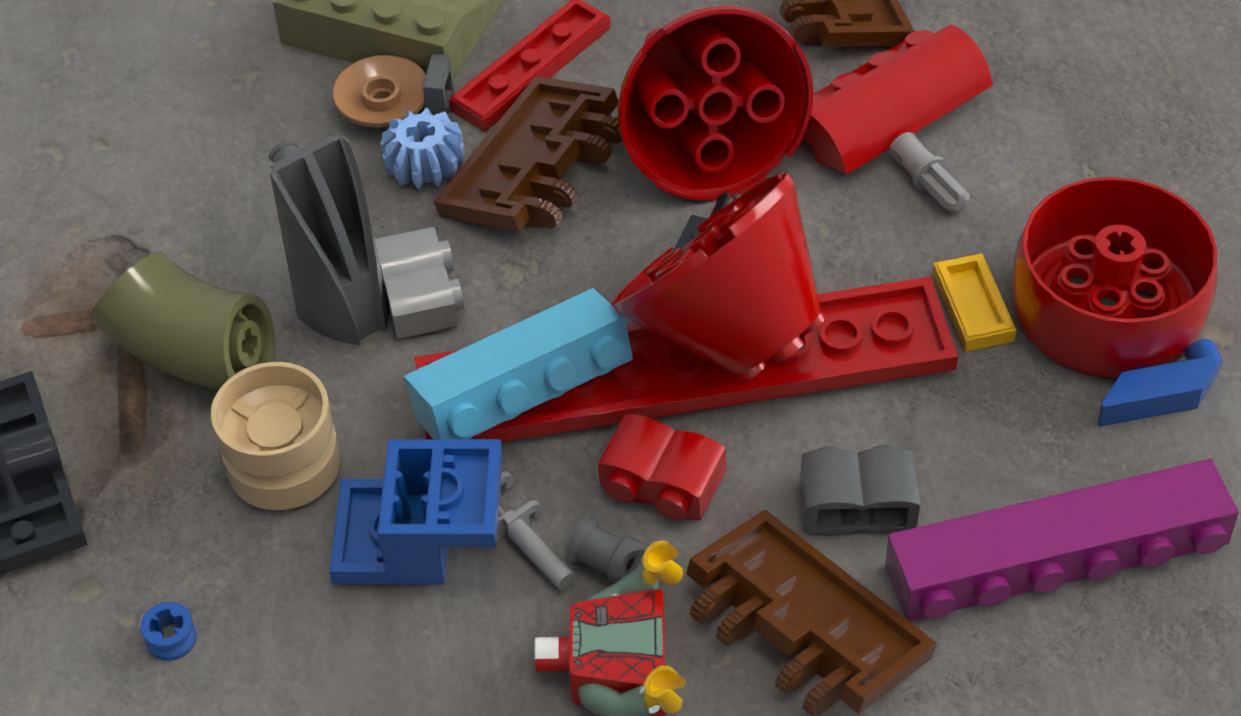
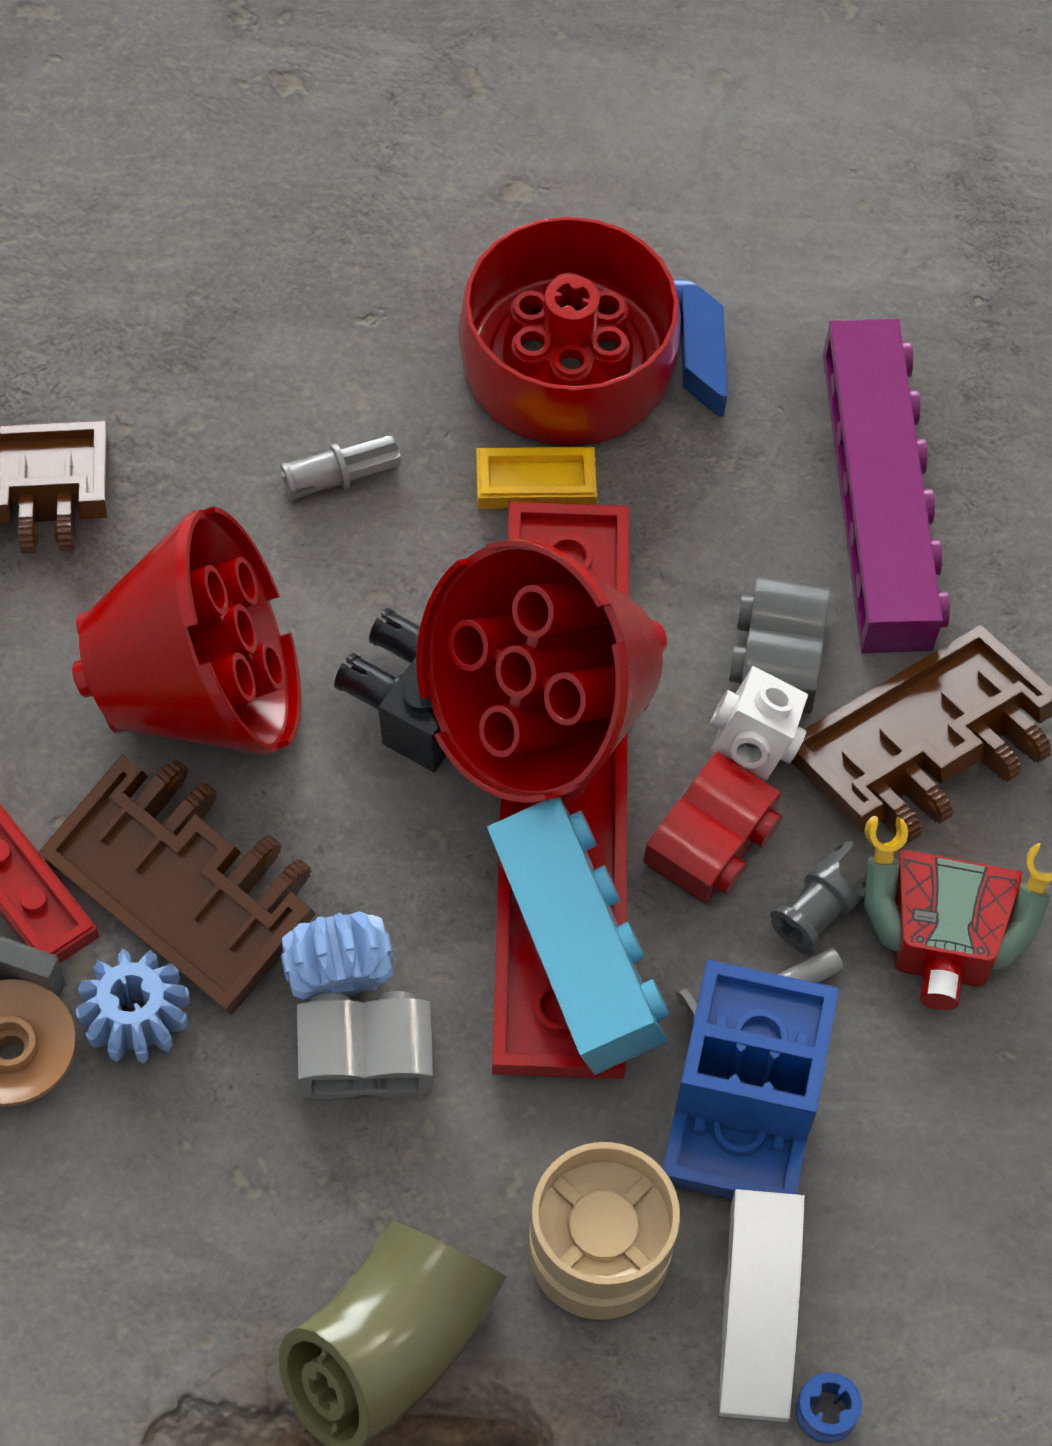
camera: 85 degrees left, 10 degrees up
dark grey piece [268,134,389,345] -> none
red brick [802,24,993,175] -> none
none -> light blue gear [281,911,394,1000]
none -> white brick [710,666,808,781]
none -> white slope [718,1189,805,1422]

